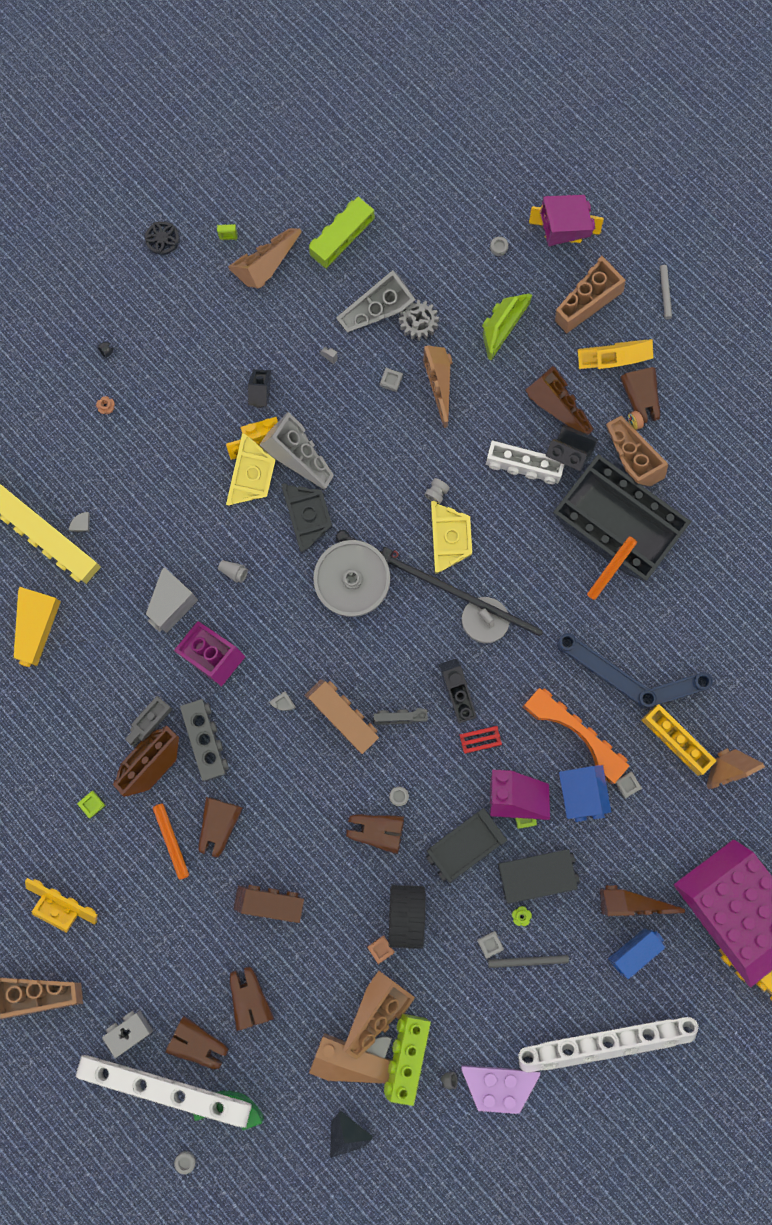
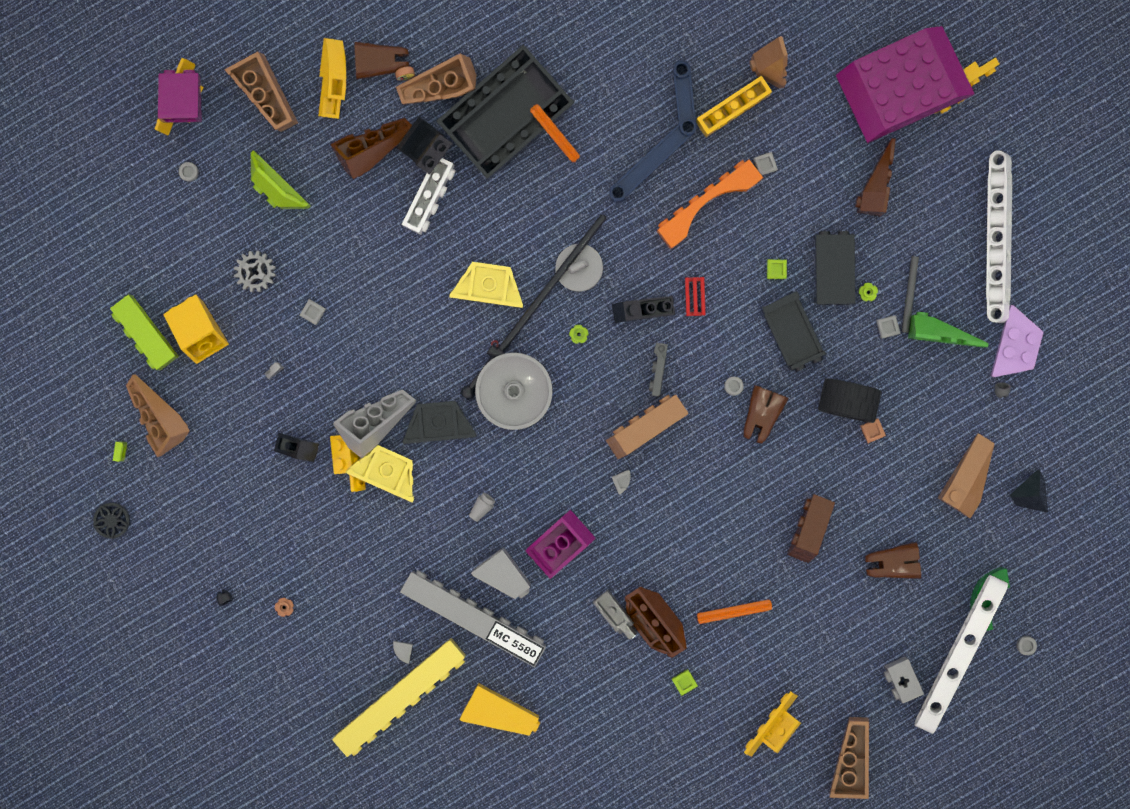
camera: 80 degrees left, 10 degrees up
reddish brown piece [165,1015,229,1069] -> none
dark grey brick [180,699,229,782] -> none
reddish brown piece [198,797,243,858] -> none
light grey wedge [336,270,416,332] -> none
medium nougat wedge [343,971,415,1059] -> none
light grey tile [366,1036,392,1059] -> none
lime brick [384,1014,431,1106] -> none
medium nougat wedge [423,346,452,428] -> none
light grey wheel [424,478,450,504] -> none
magenta slope [490,770,550,820] -> none
blue brick [559,765,612,822] -> none
blue brick [608,928,666,979] -> none
light grey bar [660,265,672,319] -> none
none -> yellow slope [163,295,229,364]
none -> light grey brick [400,570,546,668]
none -> lime plate [569,325,588,344]
none -> bright green wedge [908,312,989,348]

